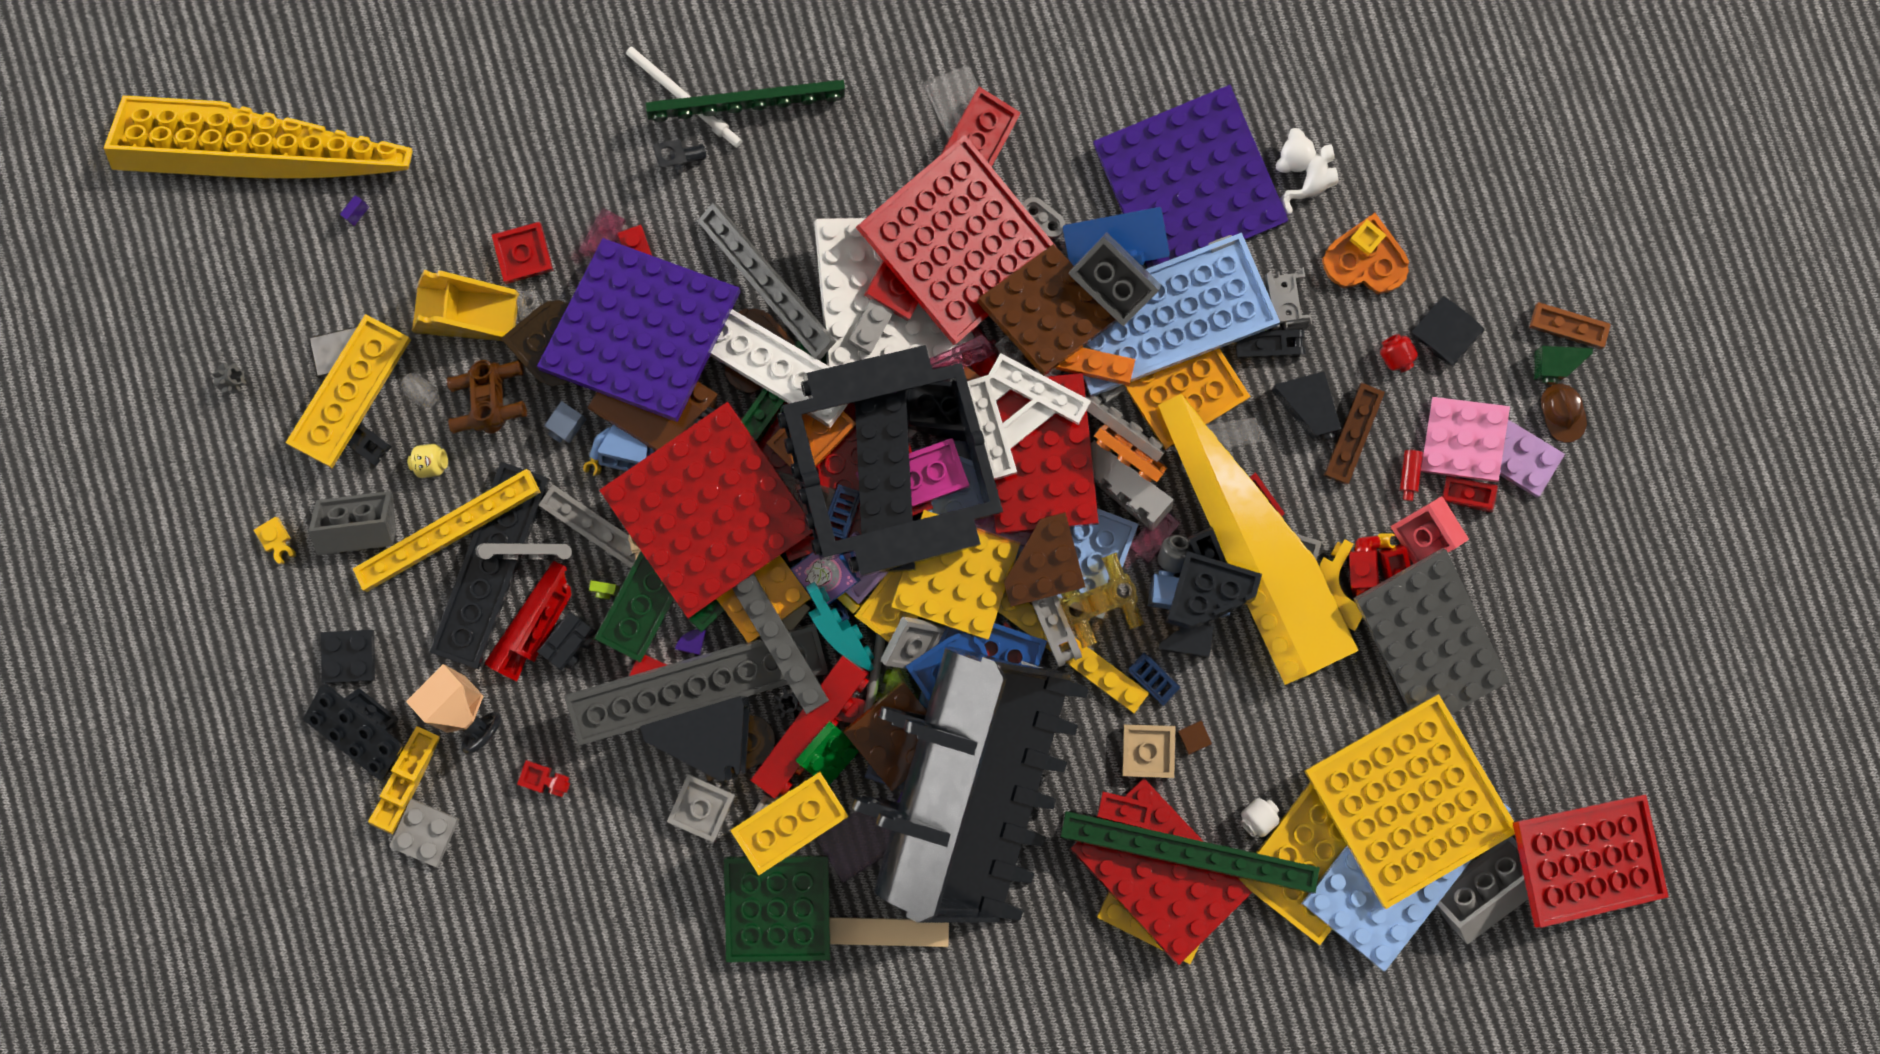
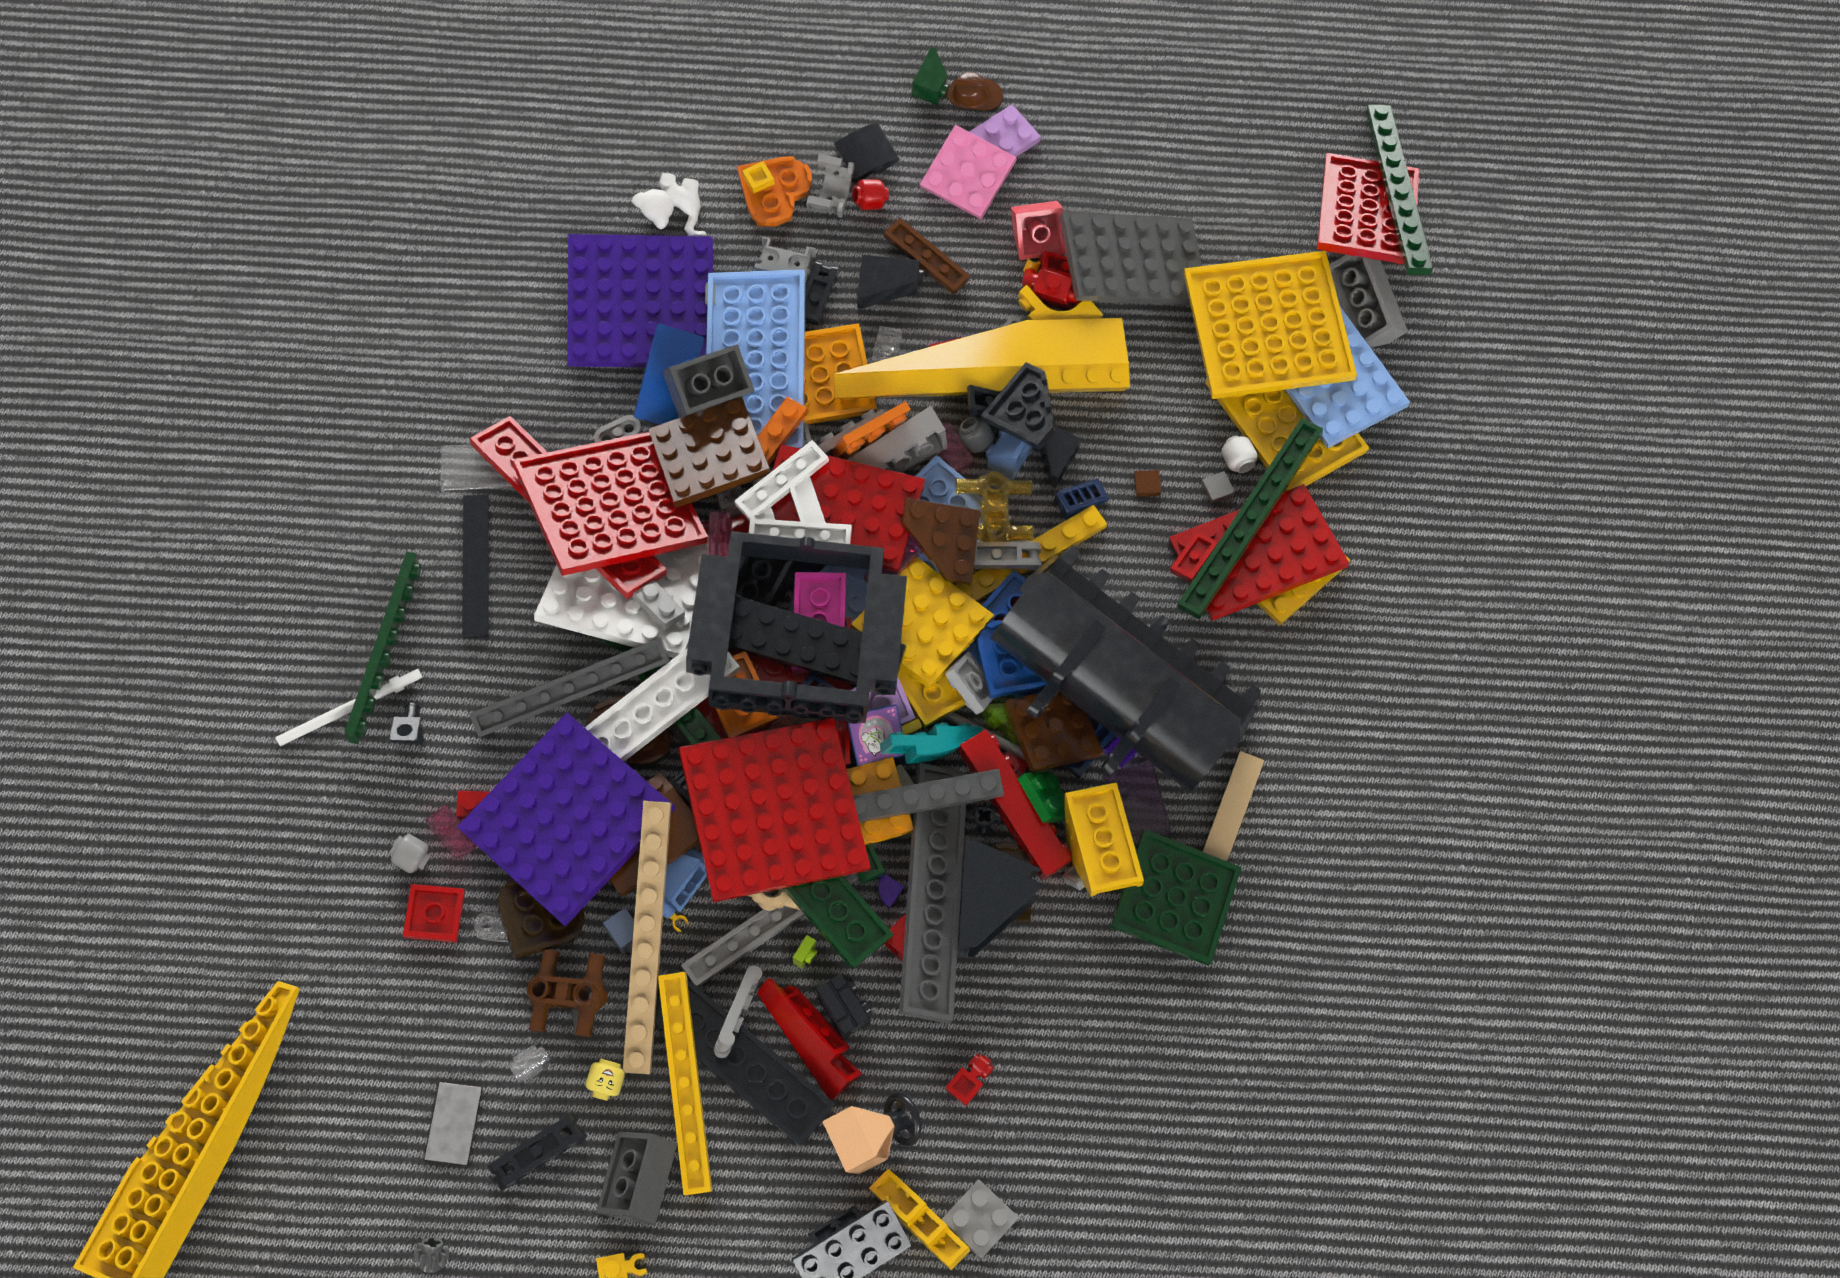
camera: 75 degrees left, 15 degrees down
yellow plate [286,314,411,468] -> none
black plate [321,629,375,683] -> none
dark purple tile [340,195,369,226] -> none
yellow ladder [412,270,519,341] -> none
light grey plate [667,774,736,843] -> none
tan plate [1122,725,1175,778] -> none
red cylinder [1400,450,1423,502] -> none
red slope [1442,476,1498,513] -> none
dark orange plate [1529,302,1611,349] -> none
none -> light grey head [389,834,430,873]
none -> black tile [462,494,489,638]
none -> tan plate [623,801,672,1074]
none -> light grey piece [806,152,855,218]
none -> light grey tile [1201,471,1235,504]
none -> plate [1366,105,1433,275]

